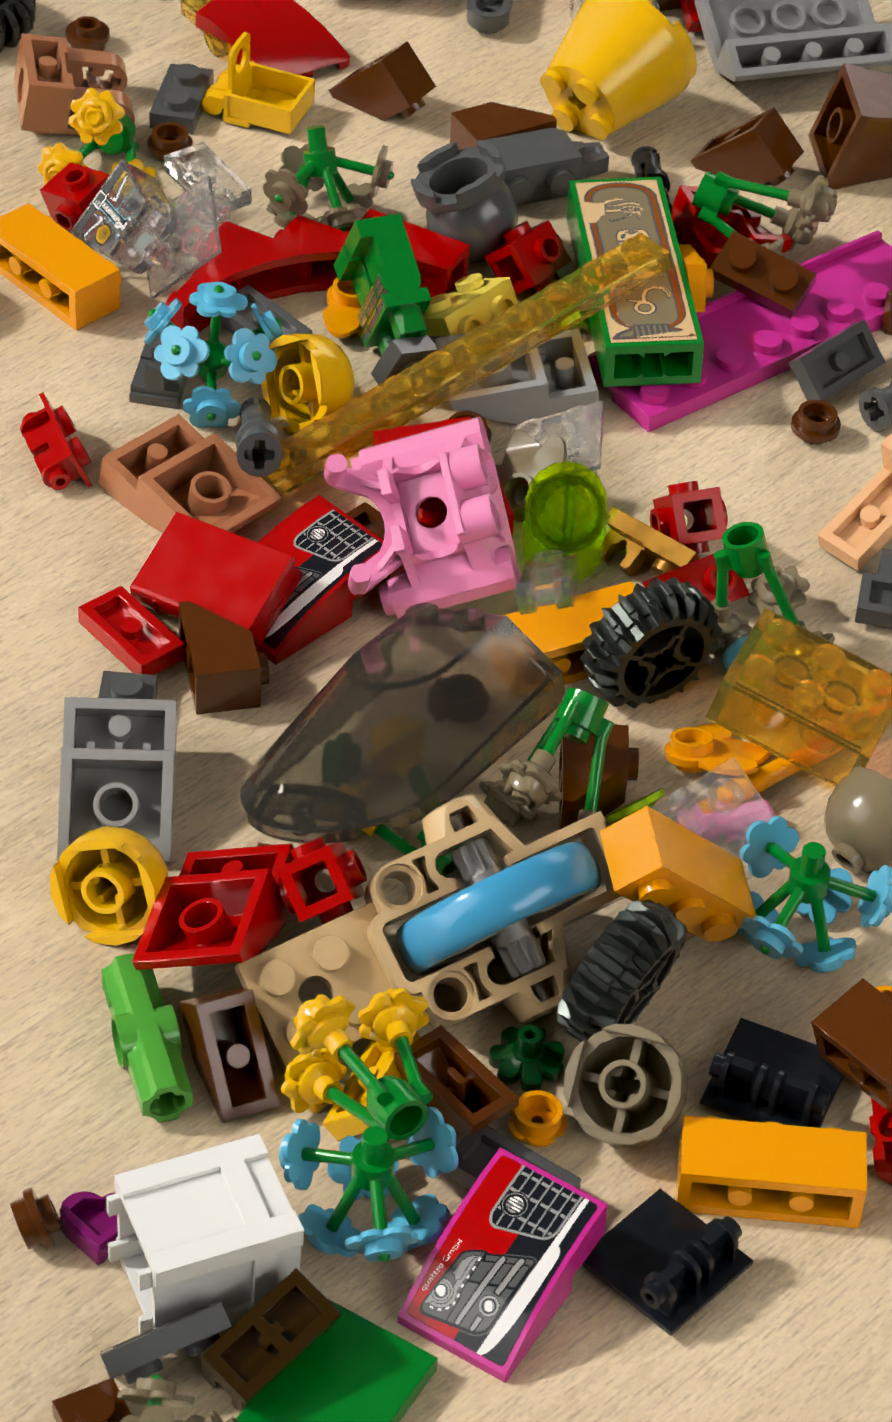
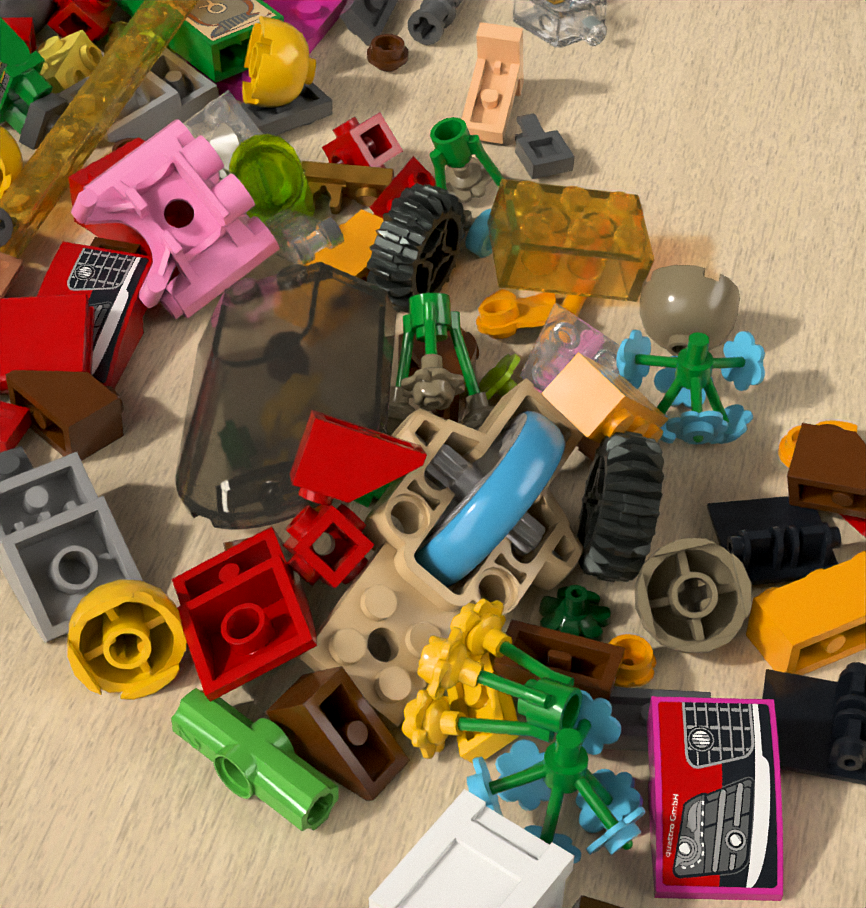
camera: 30 degrees left, 0 degrees up
none -> dark grey plate [235,82,332,142]
none -> yellow cylinder [242,16,316,108]
none -> red slope [290,410,427,506]

